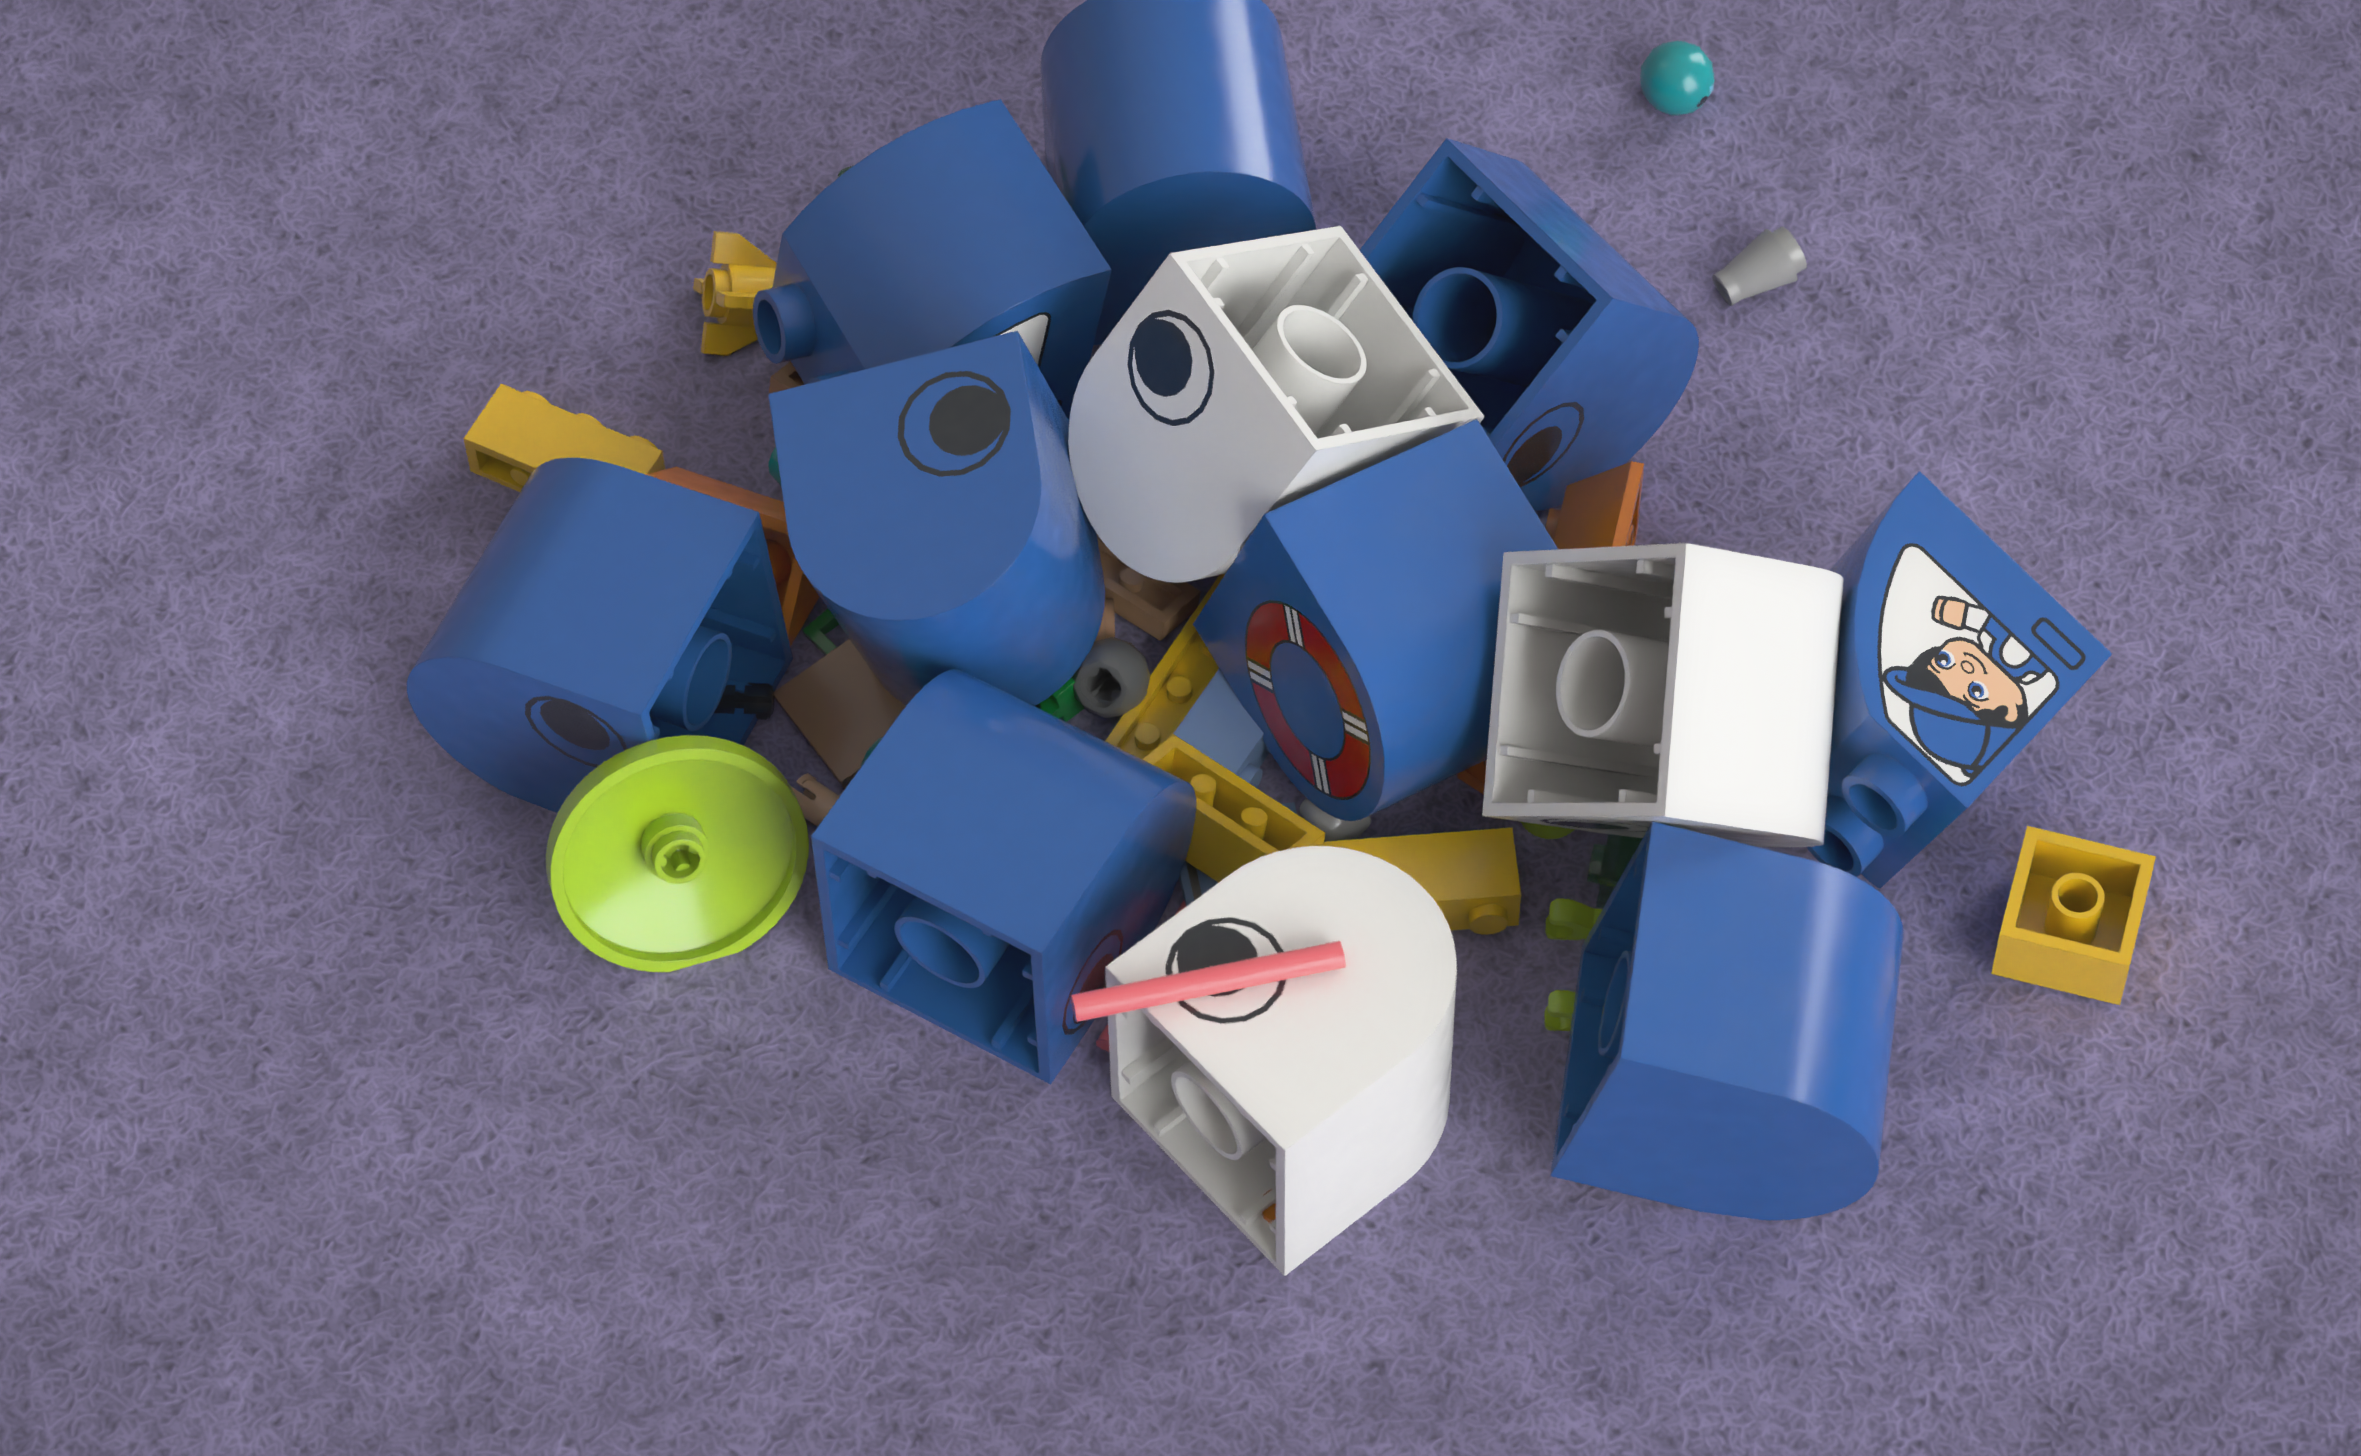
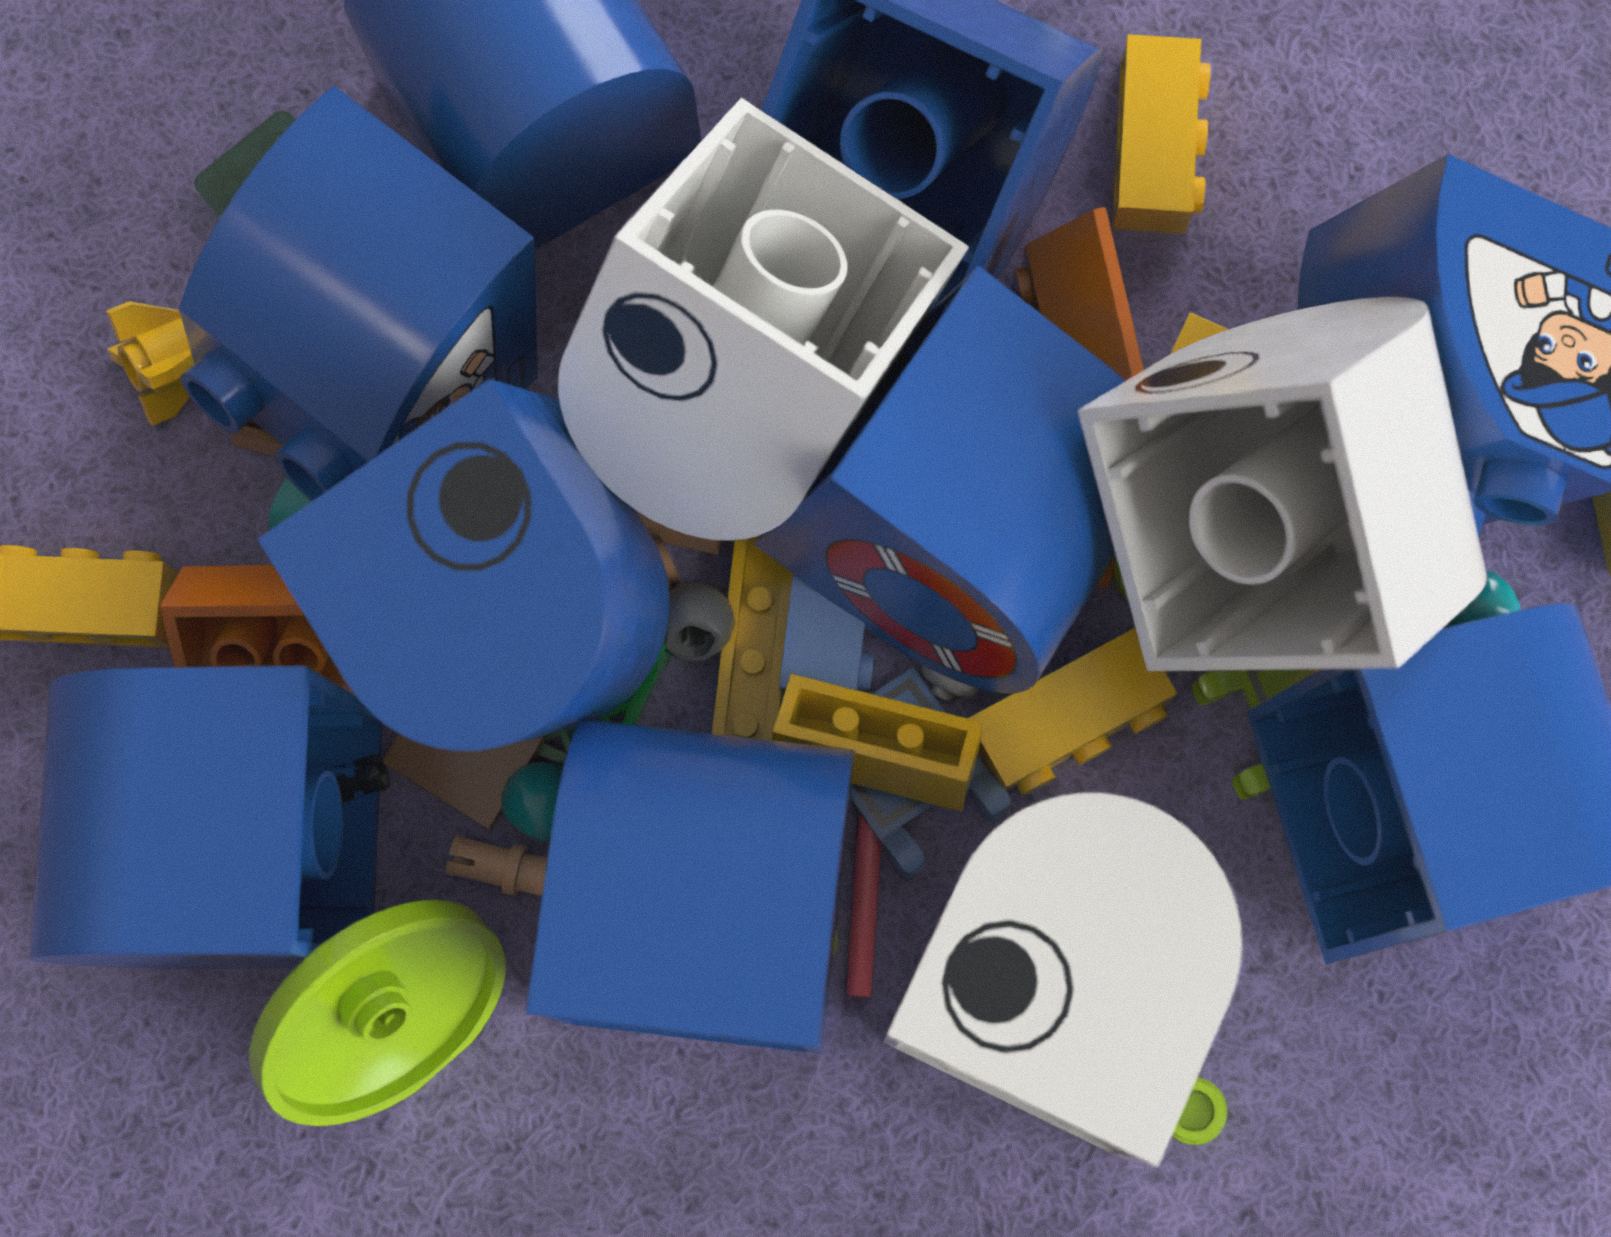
camera: 20 degrees left, 20 degrees up
coral bar [1071,941,1346,1022] -> none
none -> yellow brick [1112,34,1211,234]
none -> lime tile [1171,1077,1227,1145]

